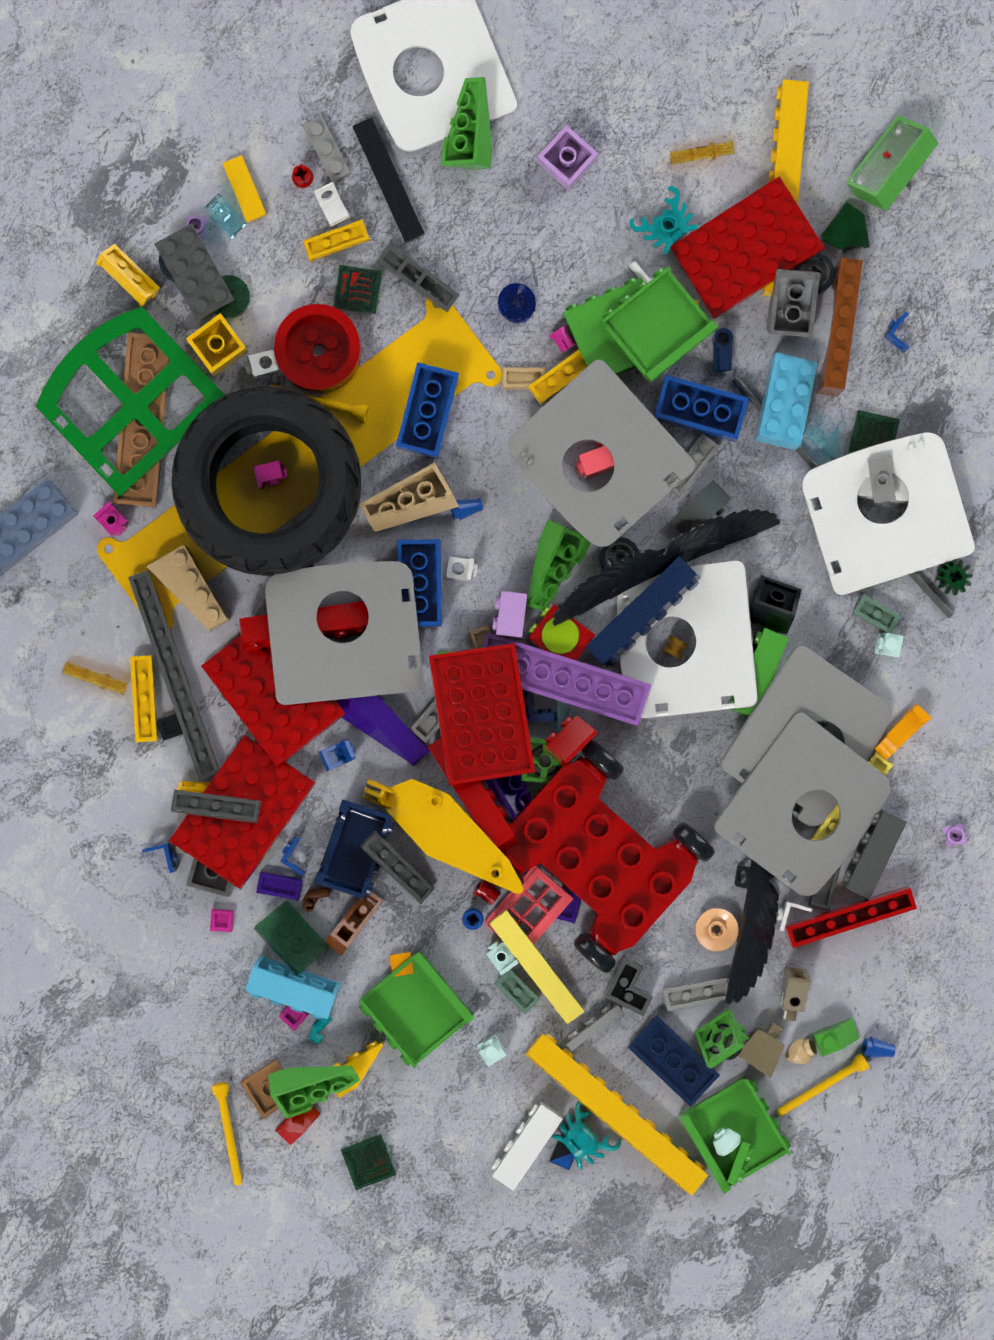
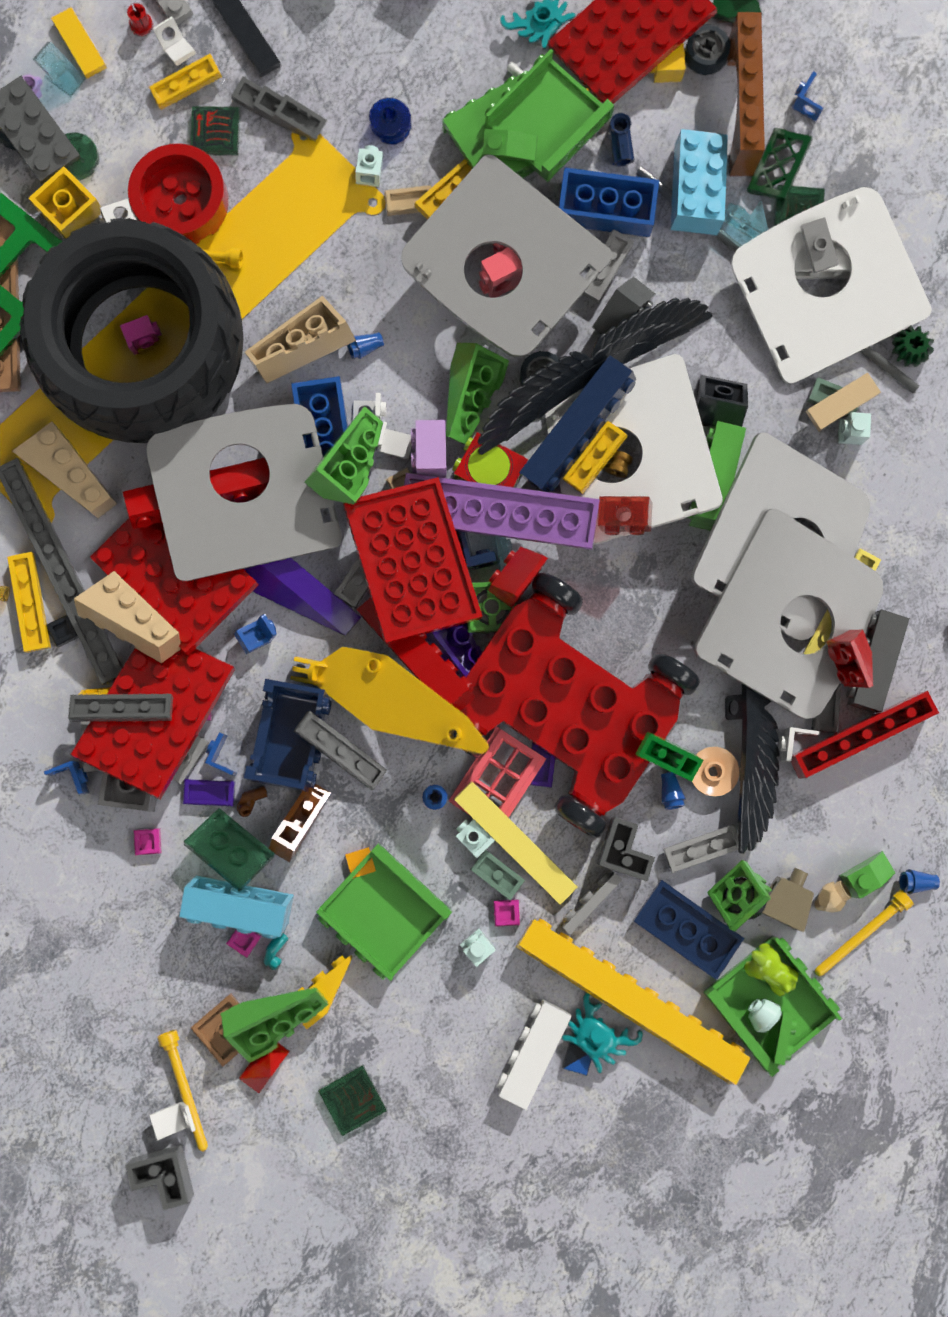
camera: 15 degrees left, 5 degrees down
blue brick [396,362,459,459] -> none
red bush [472,879,501,905] -> none
dark pink bush [549,324,576,353] -> none
flat silver slope [766,269,820,337] -> none
dark tan torso [780,966,811,1021] -> none
light orange leg [874,704,932,760] -> none
none -> tan wedge [74,571,181,663]
none -> dark grey brick [125,1144,194,1210]
none -> white bracket [149,1101,196,1140]
none -> bright green wedge [304,406,383,504]
none -> light aqua brick [356,145,383,187]
none -> white bracket [377,422,412,460]
none -> bright green slope [483,129,538,162]
none -> dark pink tile [494,899,520,926]
none -> yellow tile [562,420,628,495]
none -> clear red brick [598,496,653,536]
none -> green slope [636,732,704,782]
none -> blue cone [661,772,686,810]
none -> lime animal [744,943,798,997]
none -> dark green window [746,128,813,201]
none -> tan tile [806,372,881,432]
none -> red slope [826,629,873,688]

